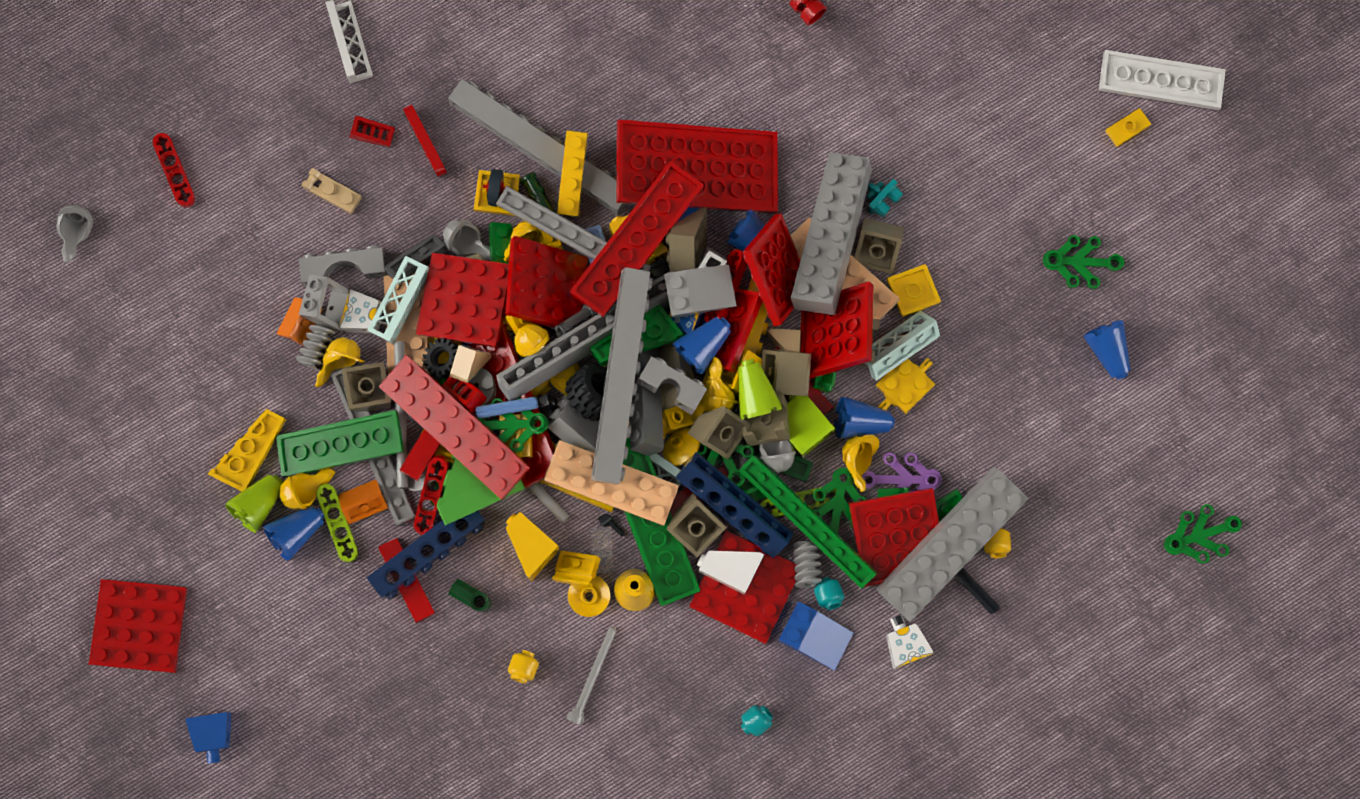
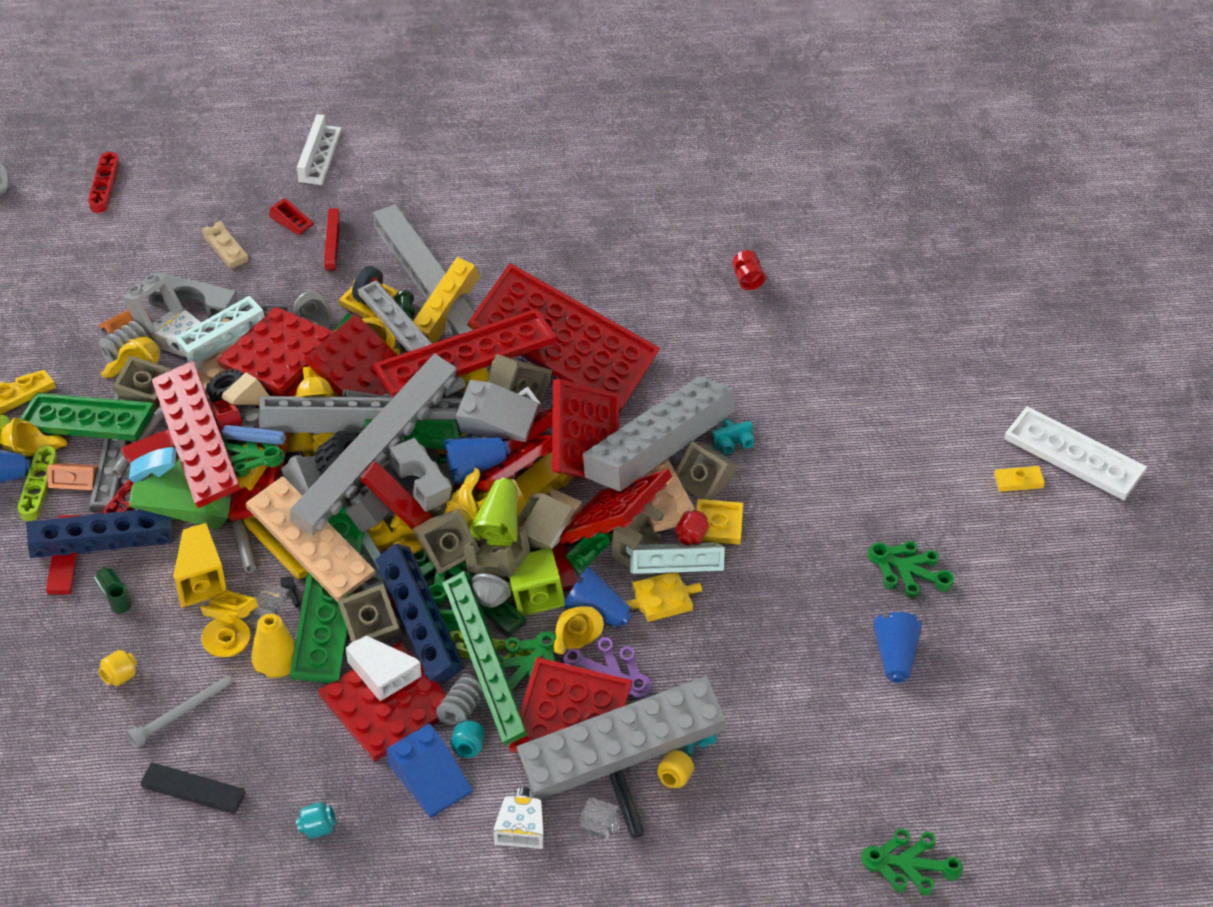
camera: 30 degrees right, 30 degrees down
none -> medium azure slope [129,447,176,483]
none -> black tile [140,762,246,814]
none -> red tile [360,461,433,529]
none -> clear brick [580,796,621,840]
none -> red head [675,510,710,546]

